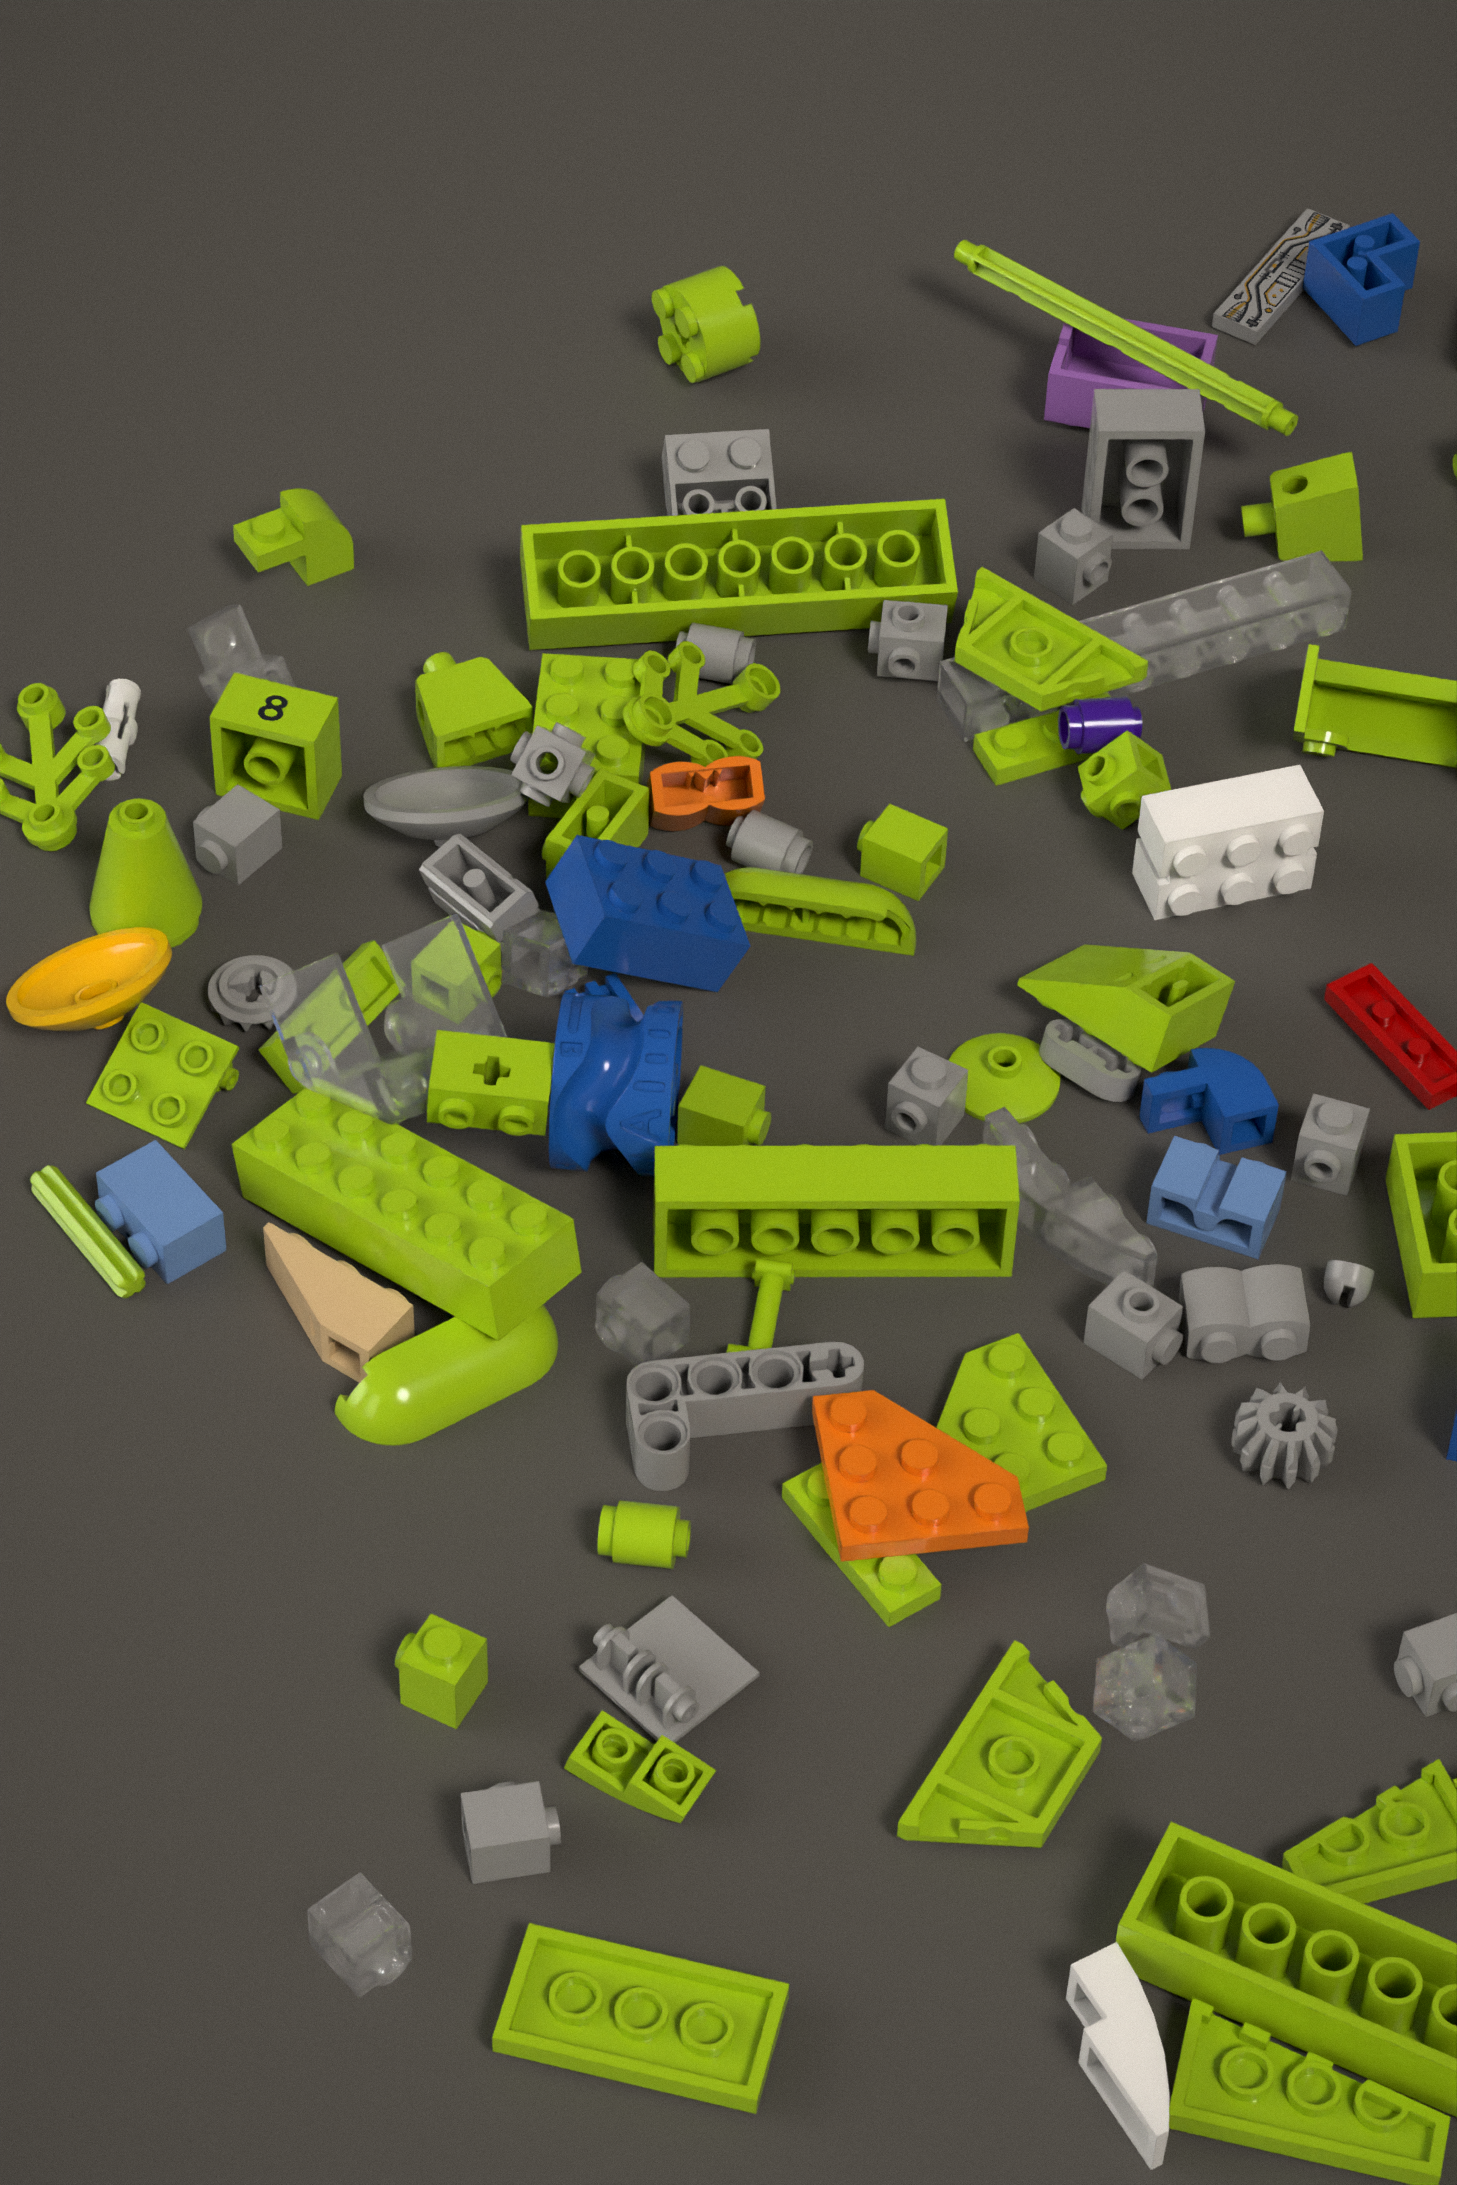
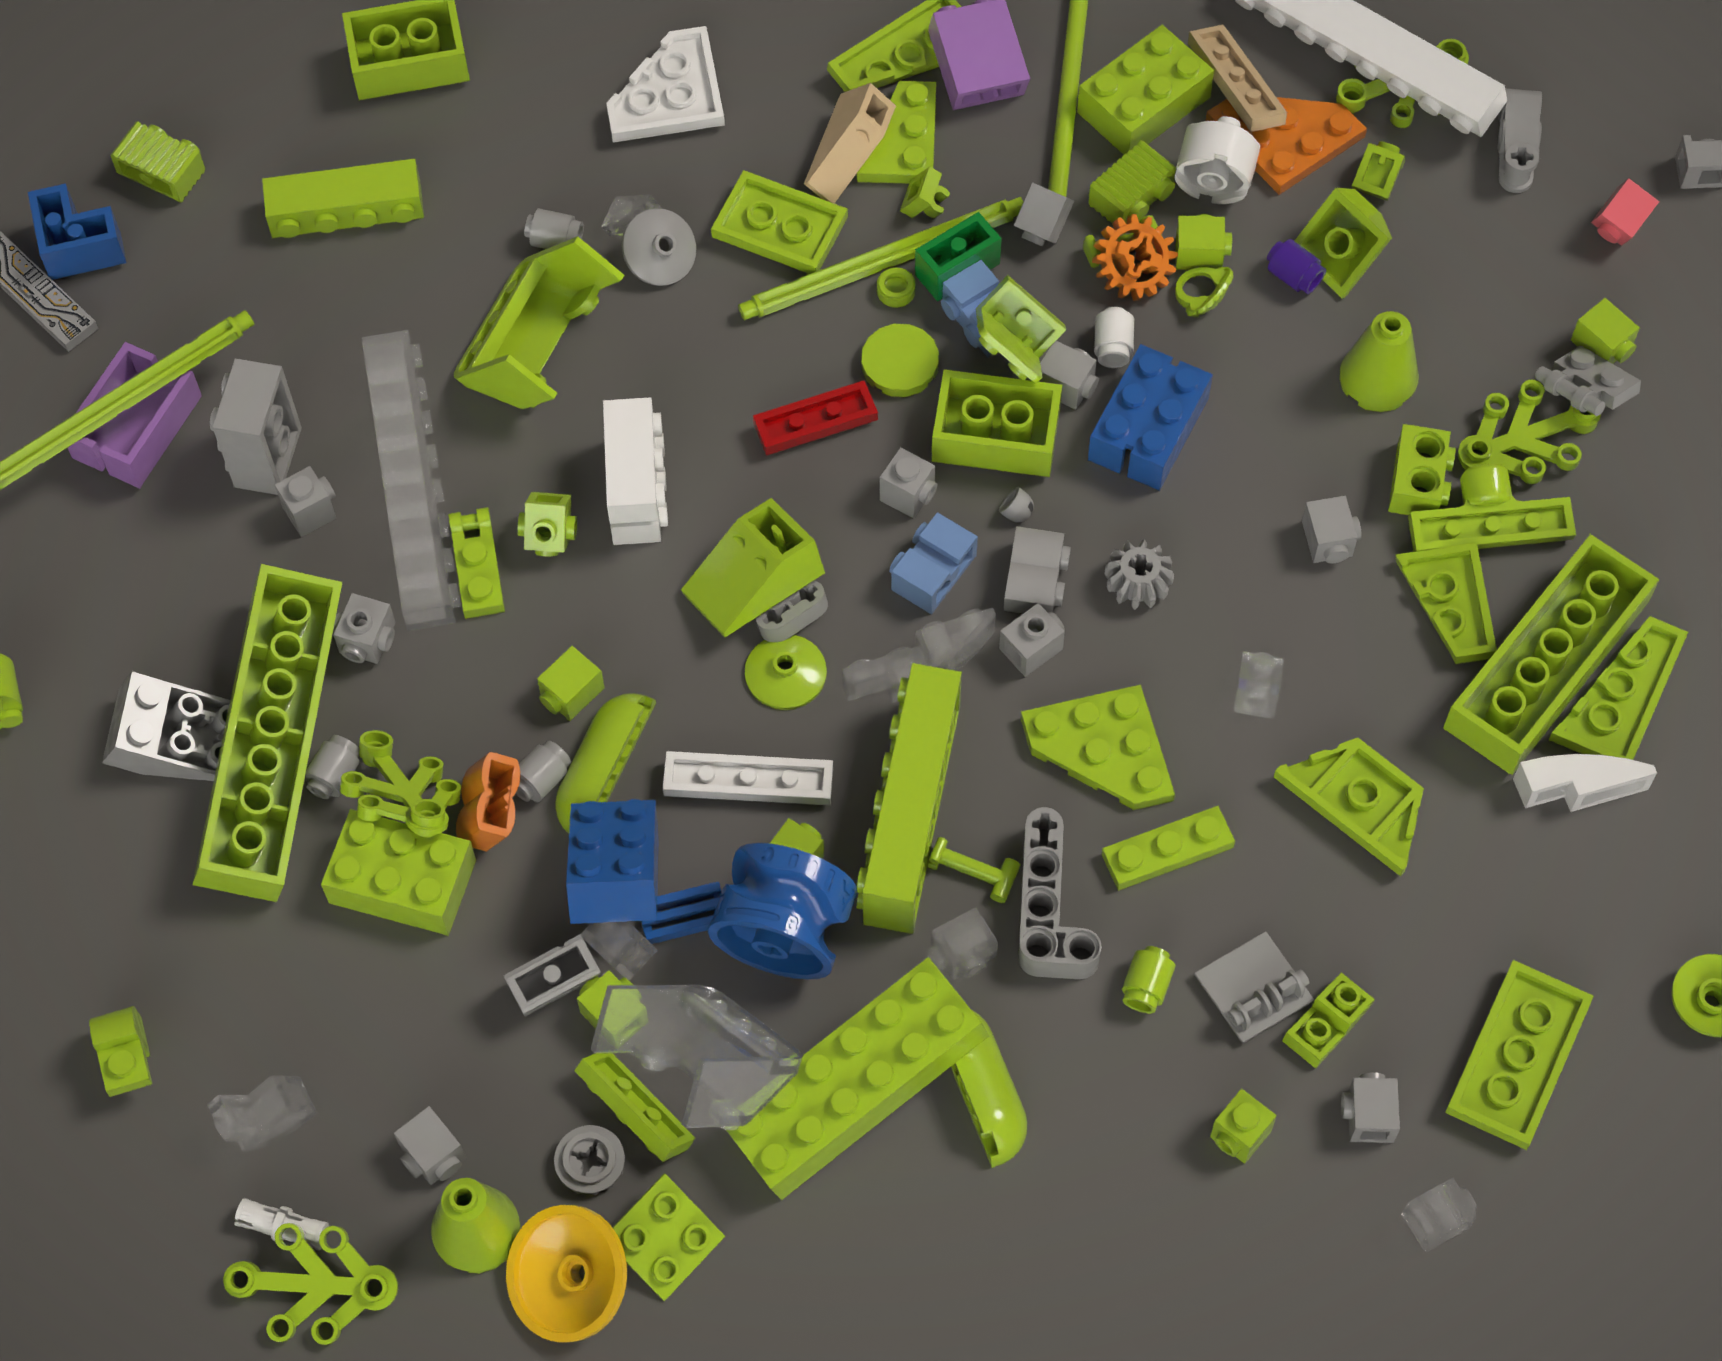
camera: 75 degrees left, 15 degrees up
lime axle [30,1165,146,1299] -> none
medium blue brick [95,1140,227,1284] -> none
lime brick [210,672,342,820] -> none
tan slope [263,1222,415,1383] -> none
light grey dish [363,766,530,847] -> none
lime torso [415,652,533,768] -> none
lime brick [427,1030,555,1136] -> none
light grey brick [510,722,596,807] -> none
lime brick [542,769,649,880] -> none
orange plate [812,1390,1029,1562] -> none
light grey brick [885,1046,968,1146] -> none
lime wing [954,567,1149,712] -> none
dark purple brick [1058,696,1142,754] -> none
clear brick [1093,1633,1197,1742] -> none
blue brick [1139,1048,1279,1155] -> none
lime torso [1241,452,1363,562] -> none
none -> white plate [663,751,833,805]

